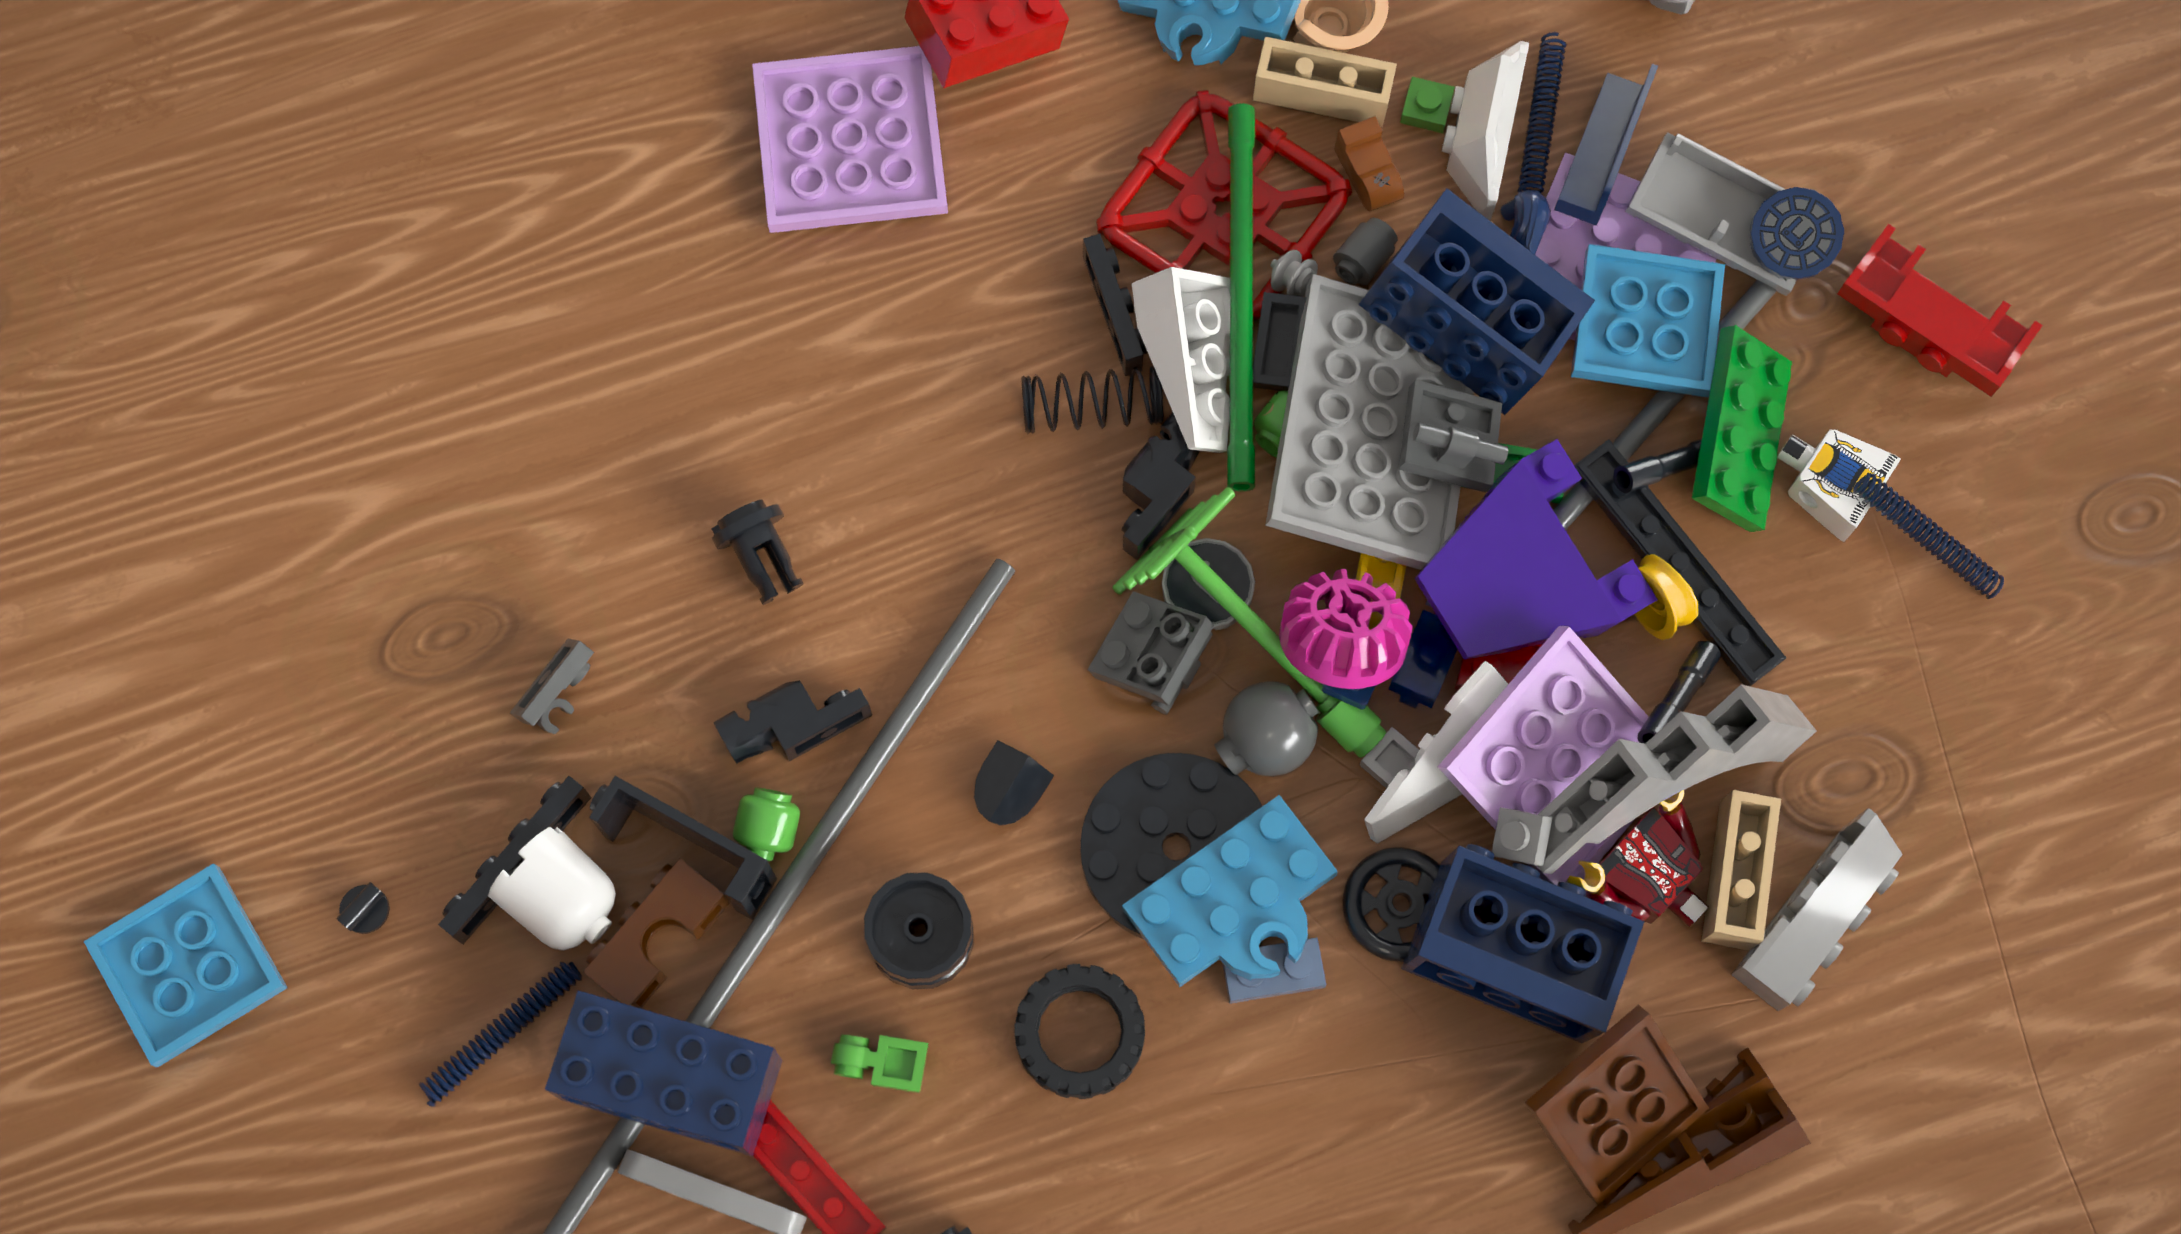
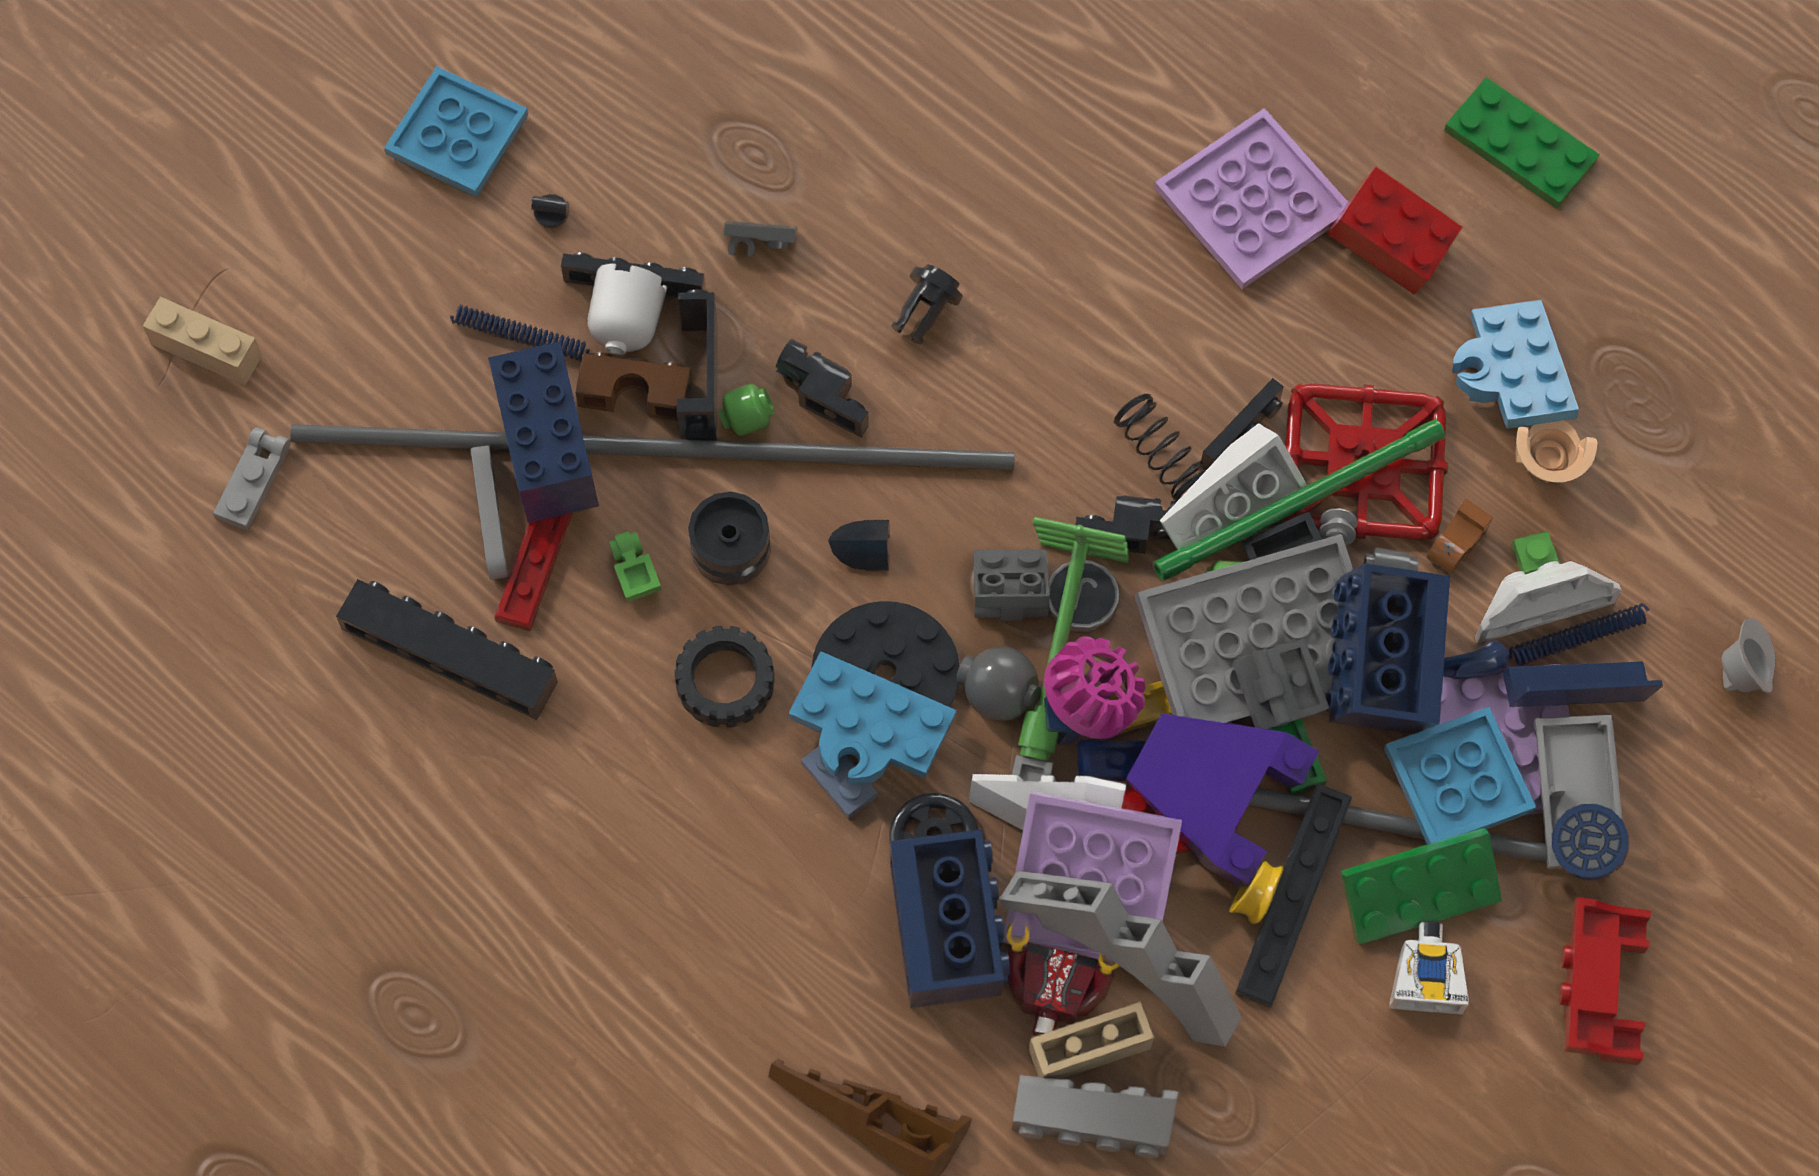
camera: 60 degrees right, 5 degrees down
tan brick [1253,37,1397,127] -> none
light grey plate [1492,807,1553,866] -> none
reddish brown plate [1524,1005,1709,1205] -> none
black piece [1613,438,1702,493] -> none
black piece [1637,641,1721,744] -> none
dark blue piece [1853,473,2004,599] -> none

